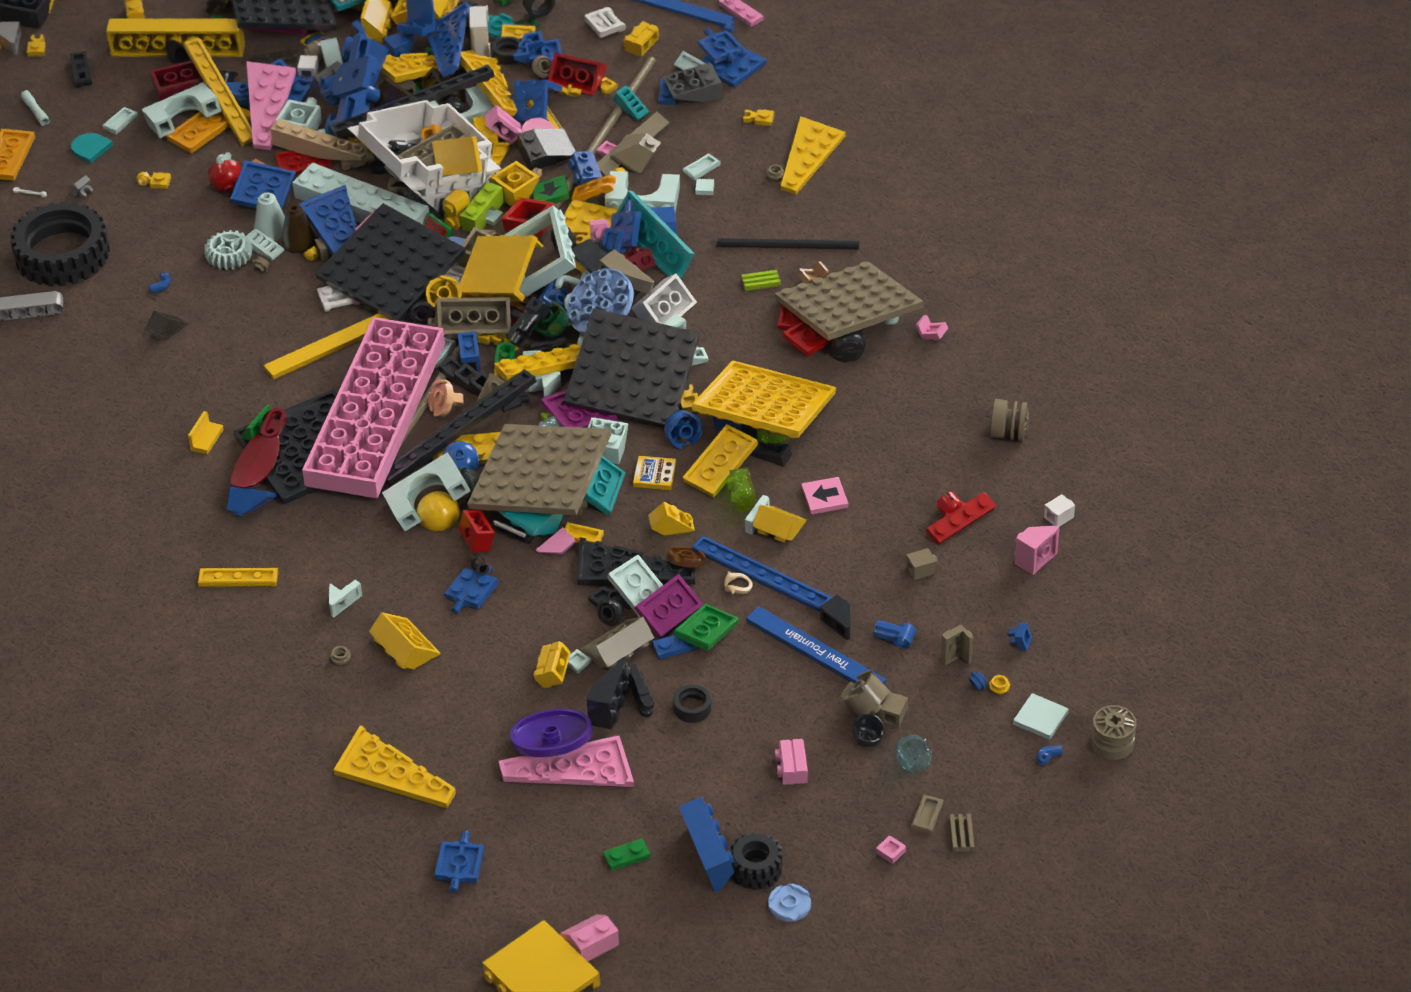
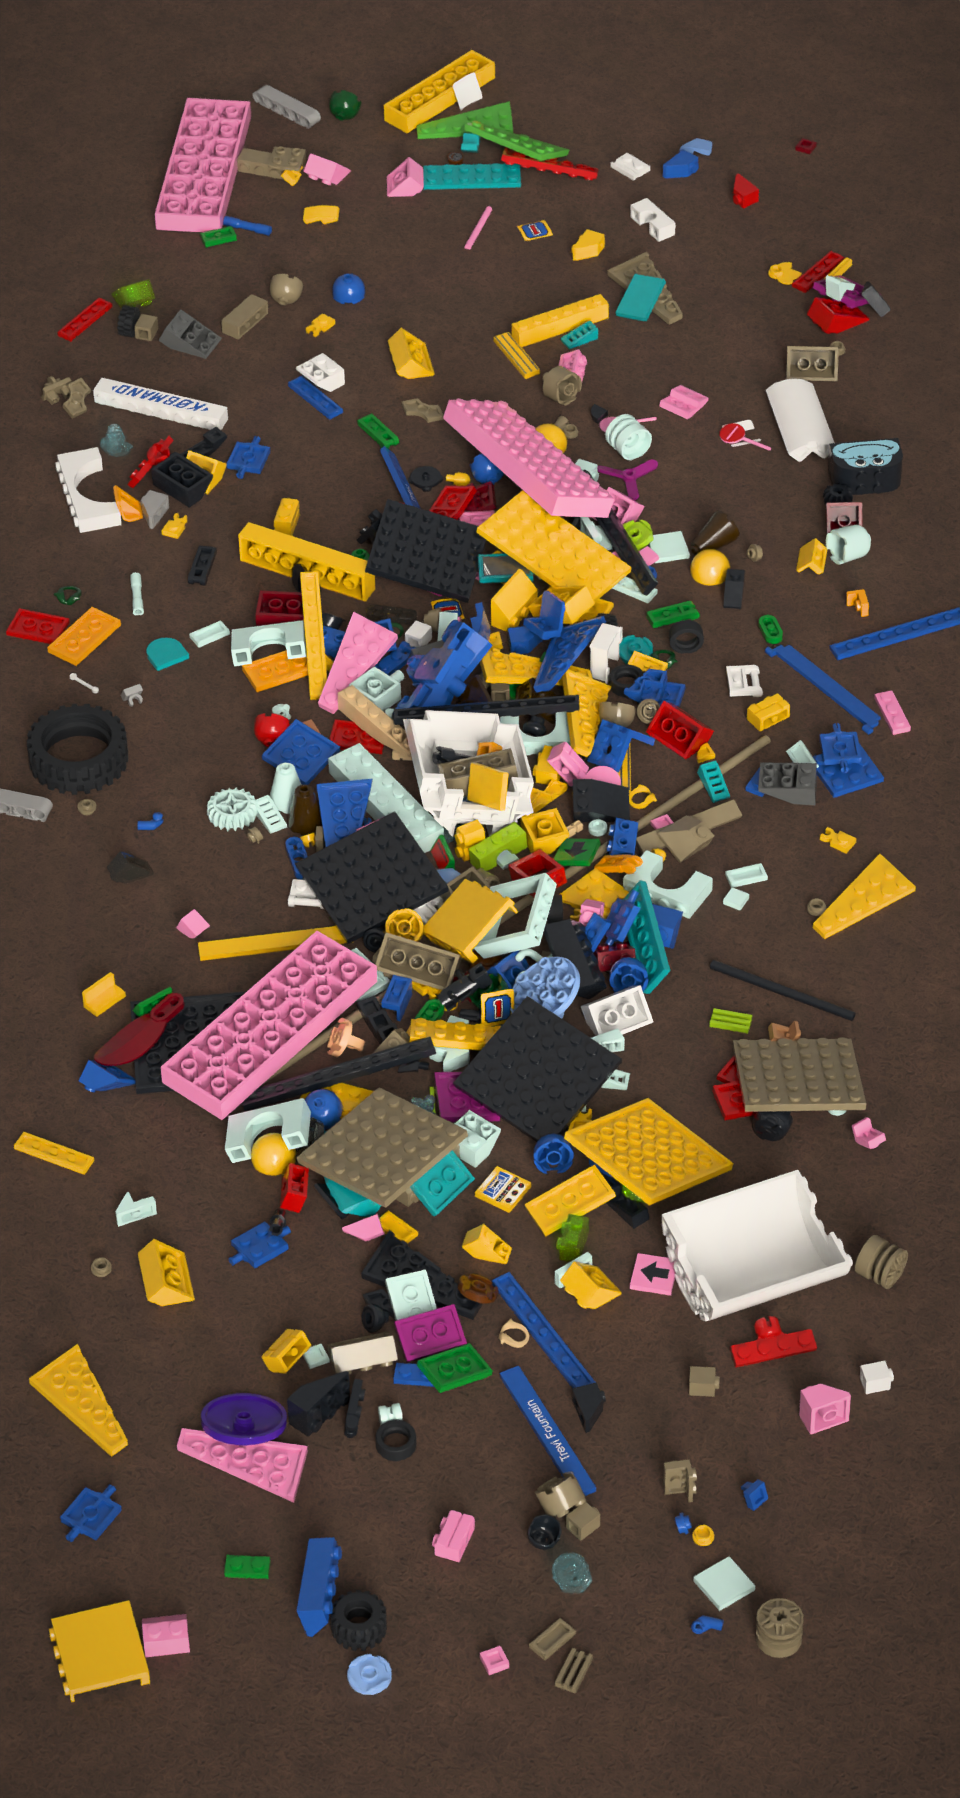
camera: 25 degrees right, 0 degrees up
yellow plate [136,172,171,189] -> none
yellow piece [558,85,582,96] -> none
dark tan slope [598,249,654,294] -> none
blue piece [874,620,917,649] -> none
none -> dark tan plate [77,799,96,815]
none -> bright pink brick [176,909,210,938]
none -> blue beam [285,837,308,880]
none -> light aqua wheel [378,1403,403,1425]
none -> sticker [481,989,514,1026]
none -> light aqua tile [588,819,607,836]
none -> dark tan cylinder [599,702,636,728]
none -> blue cylinder [609,957,648,993]
none -> yellow piece [629,784,657,809]
none -> white cylinder [662,1170,853,1321]

